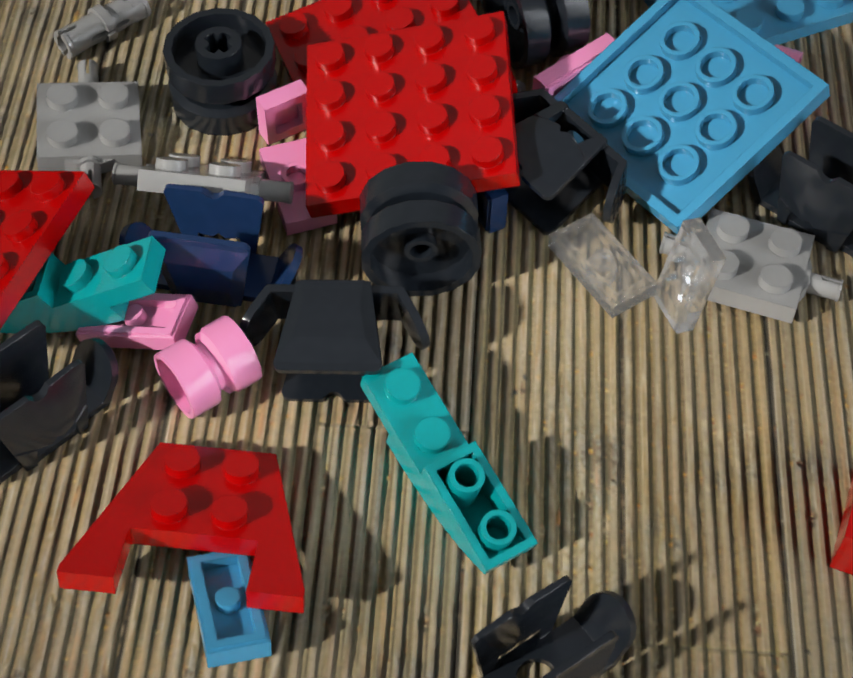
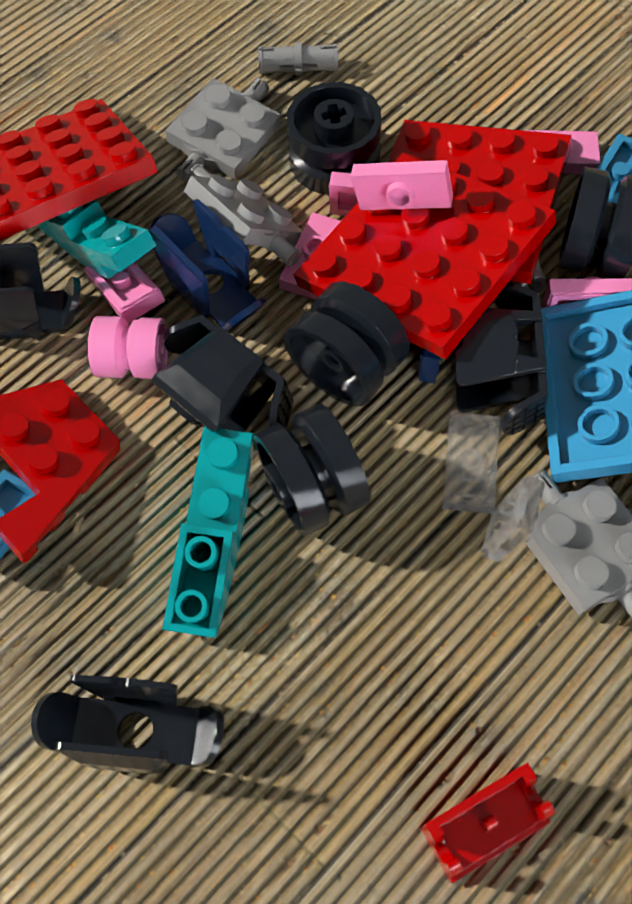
camera: 45 degrees right, 10 degrees up
none -> black wheel [253,403,371,536]
none -> bright pink plate [351,160,453,210]

